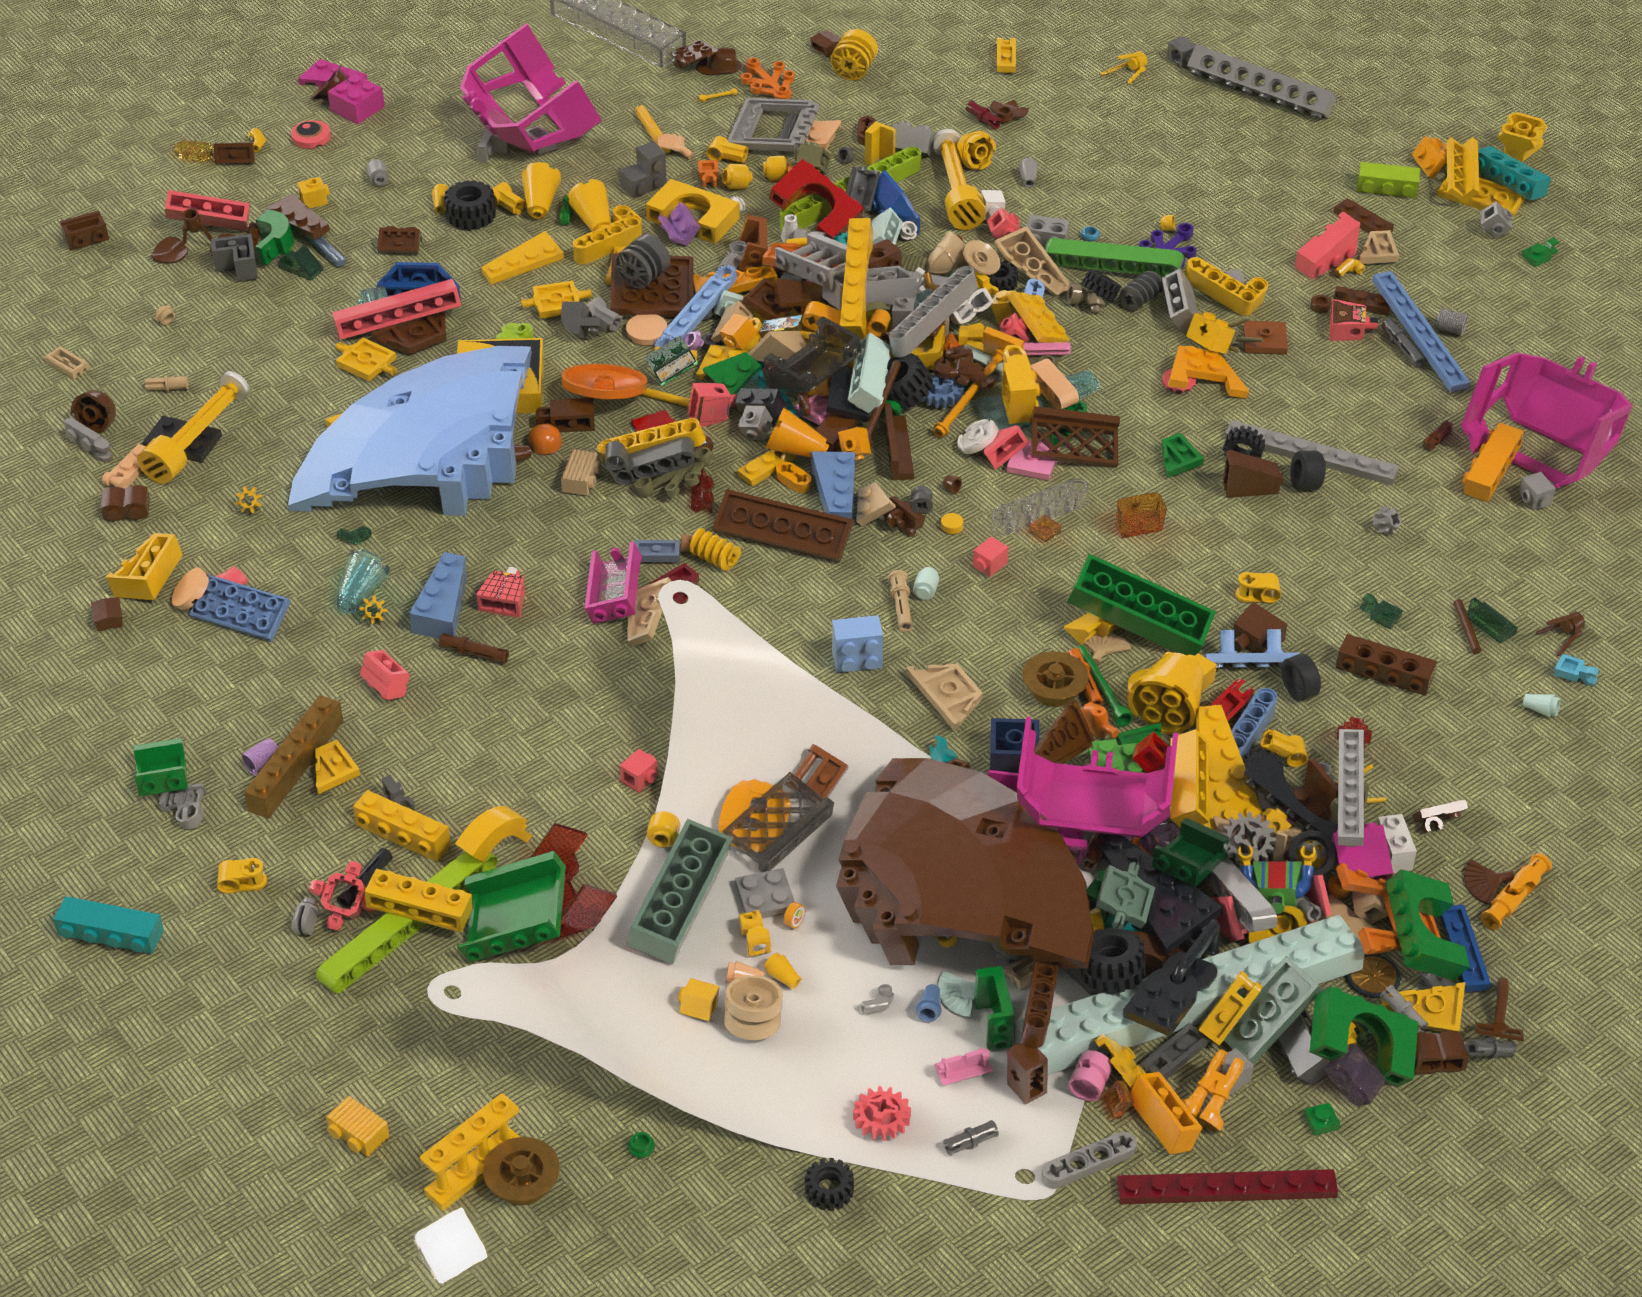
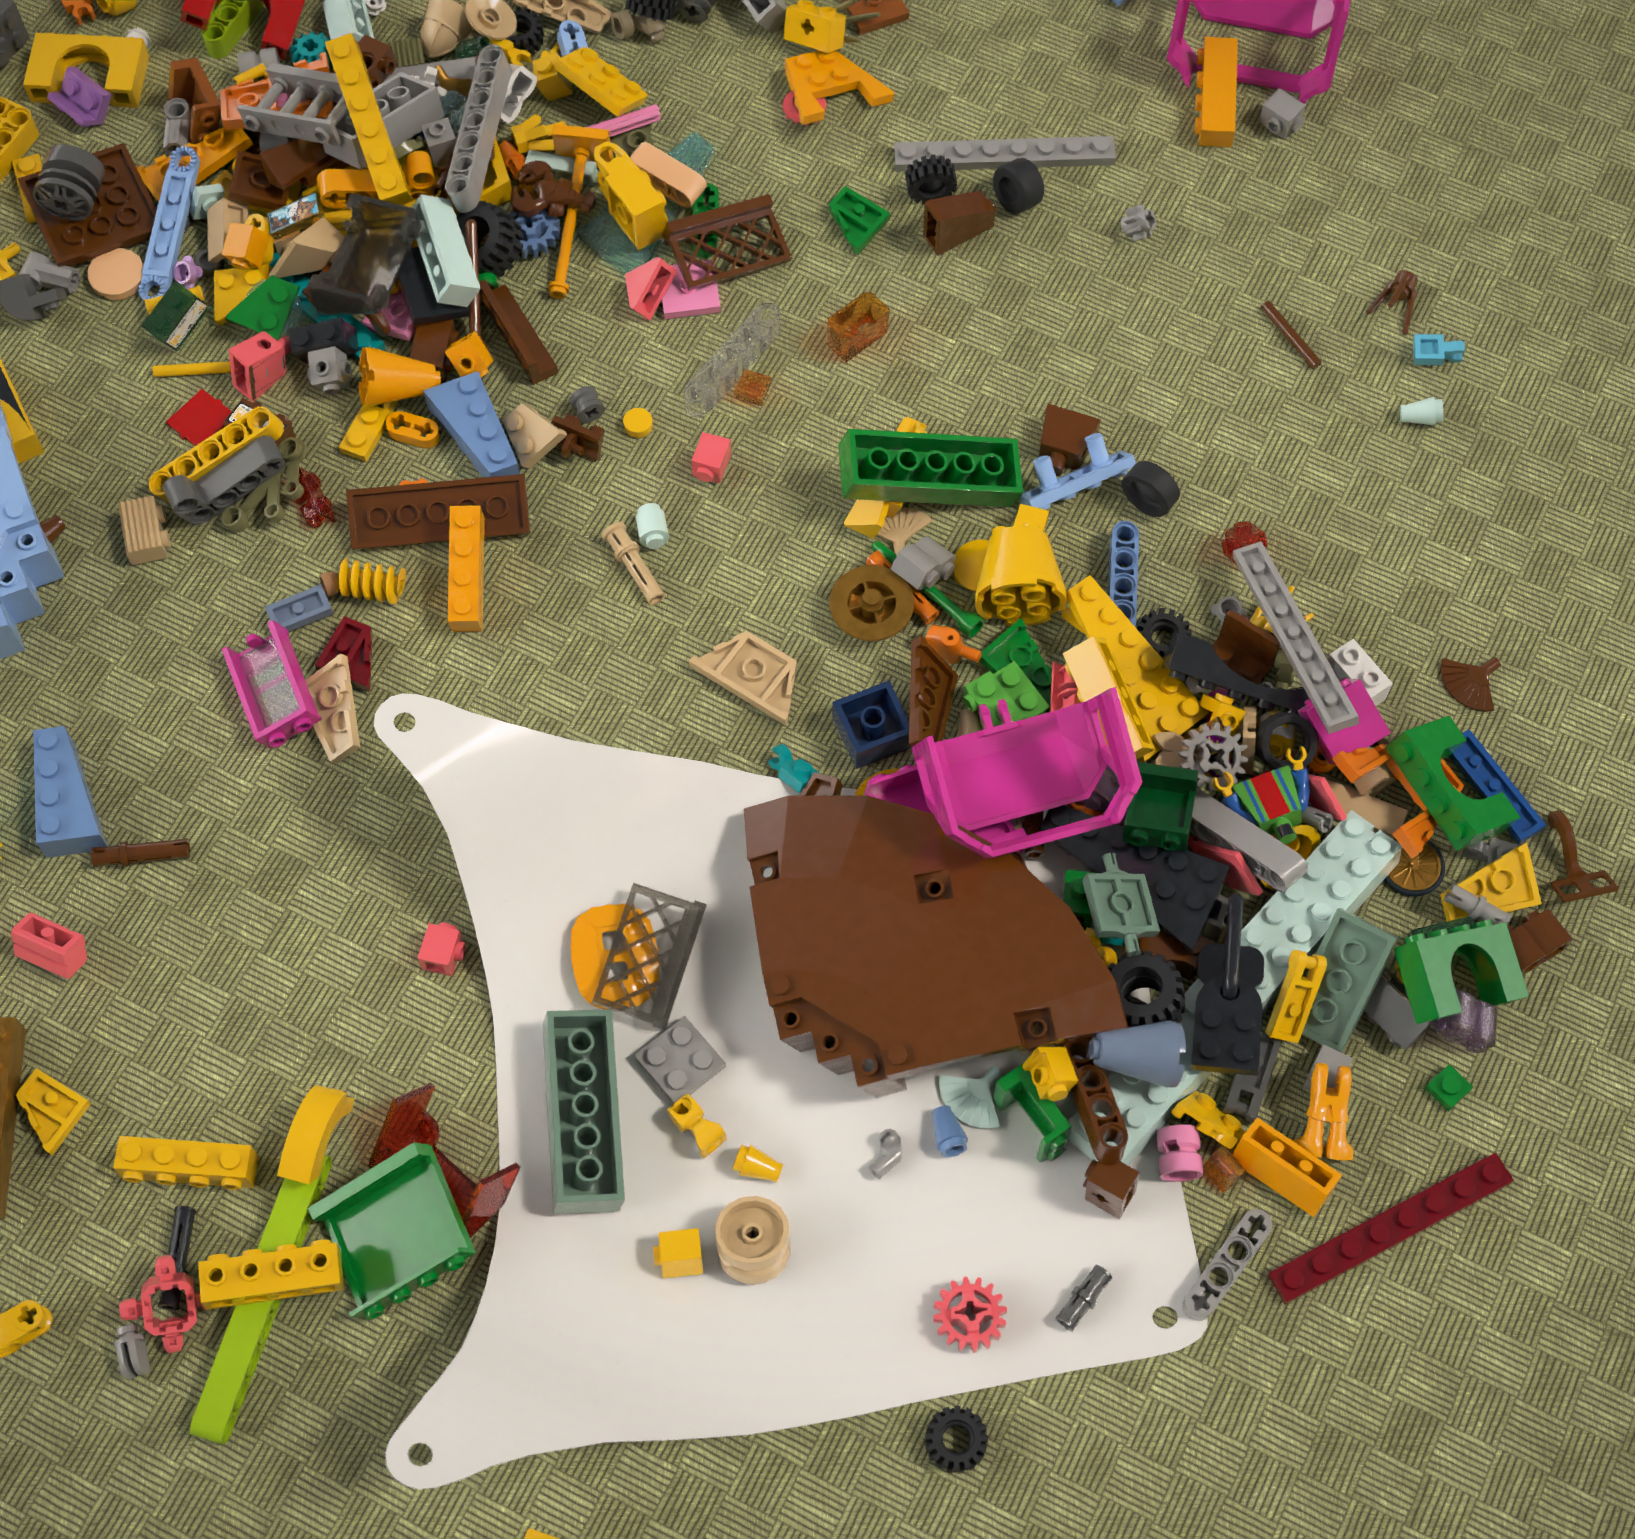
camera: 25 degrees left, 20 degrees up
dark grey plate [382,775,415,811] -> none
coral torso [476,567,525,618] -> none
orange hair [527,424,562,455] -> none
reddish brown brick [536,398,595,433] -> none
orange dish [561,364,647,400] -> none
green plate [628,1132,655,1158] -> none
yellow head [647,811,681,848] -> none
light nougat cone [725,961,764,983] -> none
white cone [781,214,799,243] -> none
light orange tile [784,902,806,929] -> none
dark orange plate [785,744,848,807] -> none
light blue brick [832,615,883,673] -> none
bright pink hinge [934,1047,993,1086] -> none
reddish brown hinge [943,475,962,494] -> none
white tile [957,419,998,454] -> none
coral brick [999,313,1030,343] -> none
red brick [1132,731,1168,773] -> none
red plate [1210,679,1254,722] -> none
yellow piece [1235,572,1281,603] -> none
yellow piece [1261,729,1308,767] -> none
reddish brown brick [1336,634,1437,696] -> none
clear green plate [1360,593,1403,629] -> none
plate [1412,799,1468,833] -> none
reddish brown axle [1422,420,1454,451] -> none
dark grey pin [1466,1038,1517,1059] -> none
clear green panel [1468,597,1518,644] -> none
light orange piece [1480,853,1552,930] -> none
none -> light orange brick [448,506,485,632]
none -> light grey brick [890,536,957,590]
none -> yellow brick [1022,1047,1078,1101]
none -> sand blue cone [1088,1020,1186,1088]

